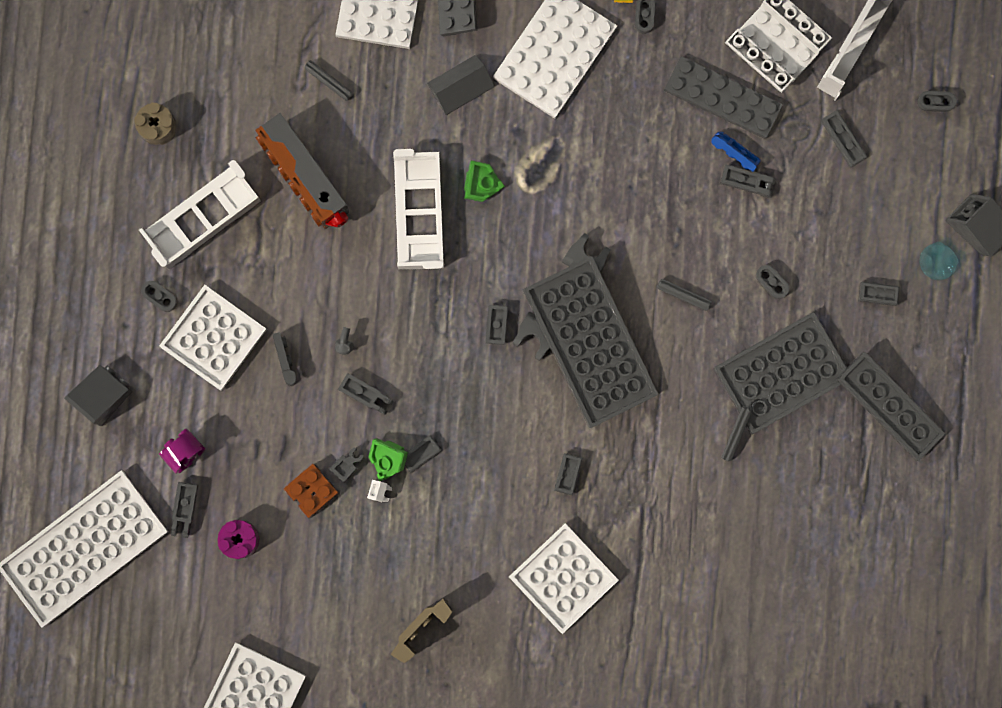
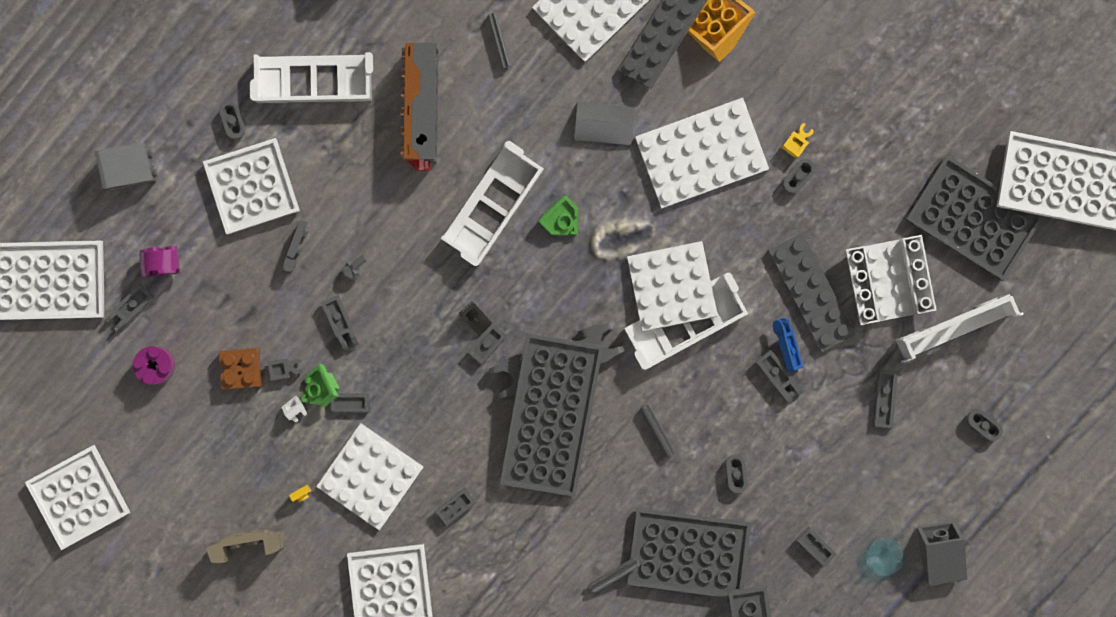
camera: 35 degrees right, 5 degrees up
none -> yellow plate [289,485,312,502]
none -> white plate [316,423,423,530]
none -> clear smoke slope [458,301,492,336]
none -> white piece [624,273,748,370]
none -> white plate [627,241,718,332]

